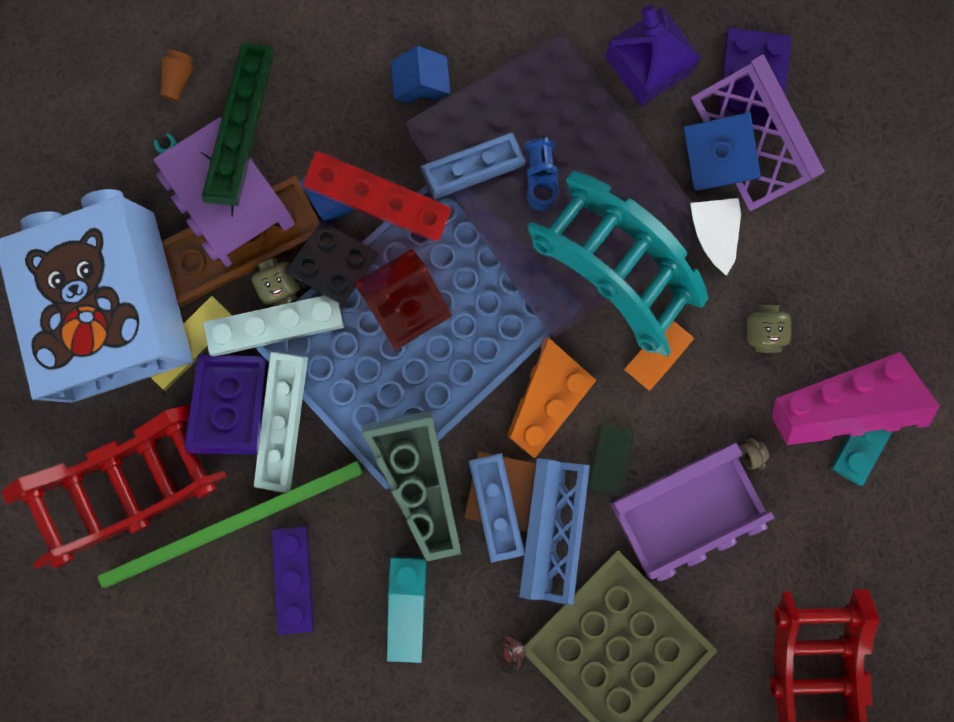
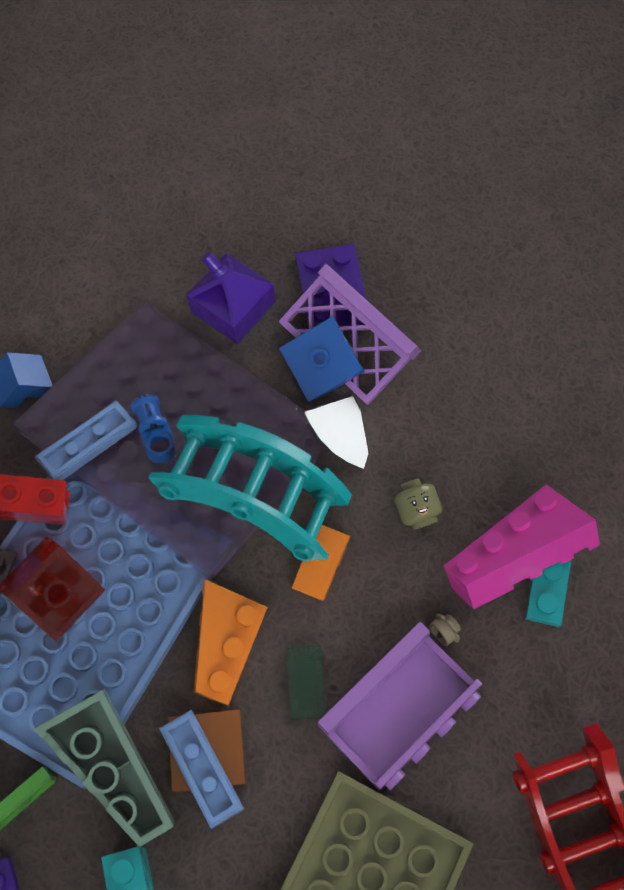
camera: 10 degrees left, 15 degrees down
medium blue fence [519,458,590,605] -> none

